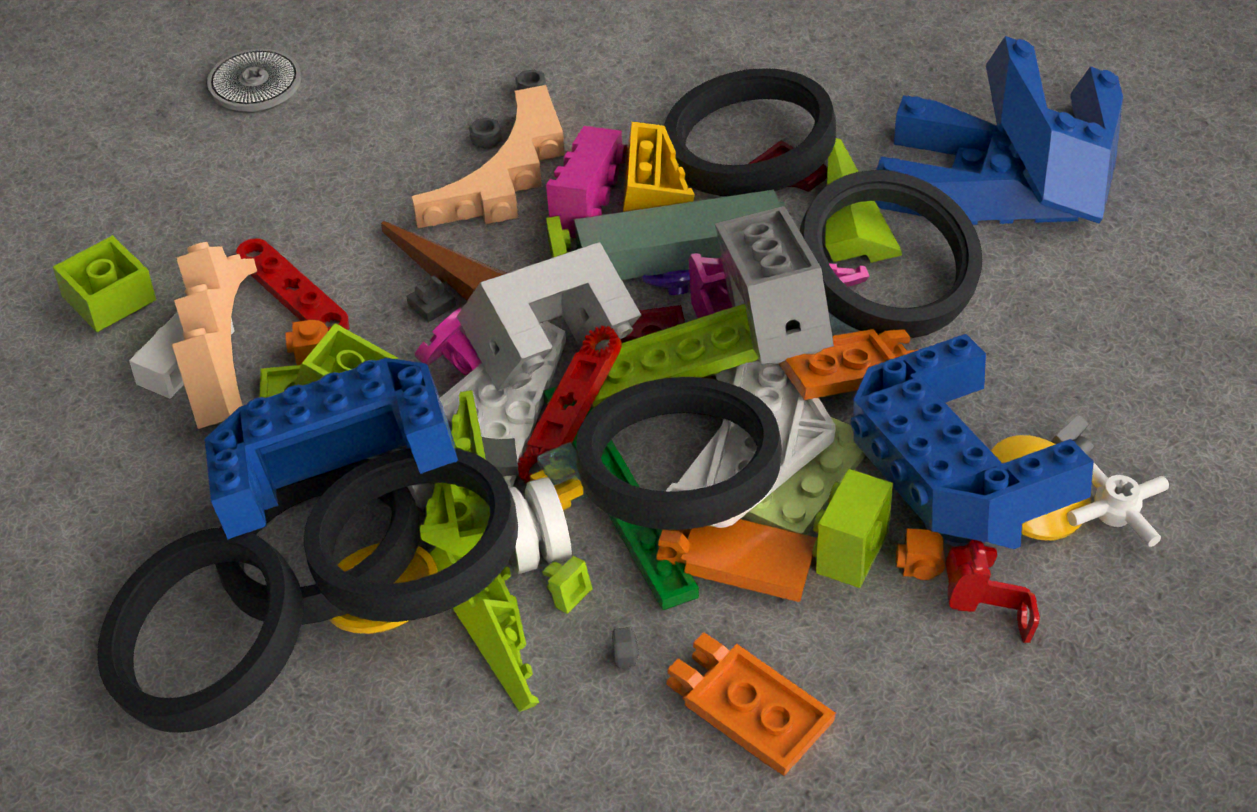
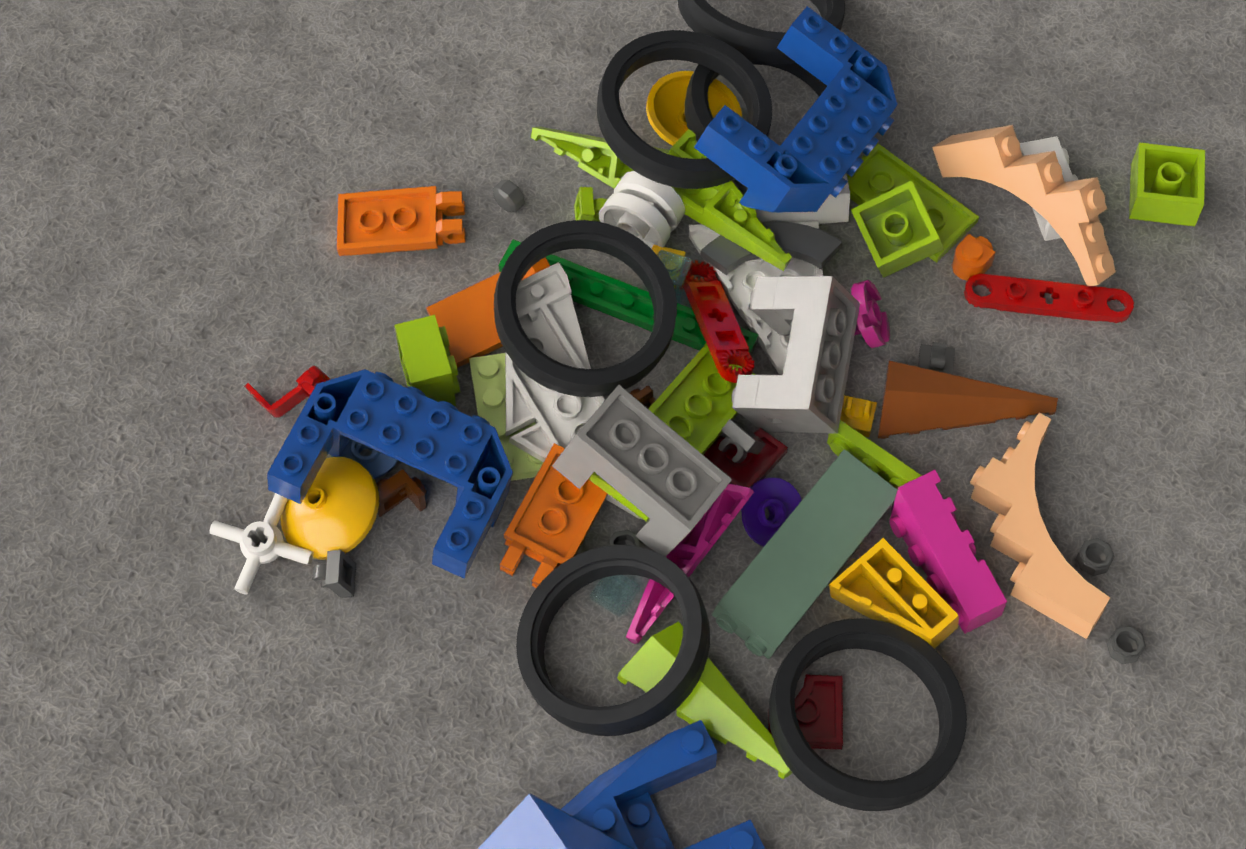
camera: 135 degrees right, 15 degrees up
none -> dark grey tile [718,419,766,463]

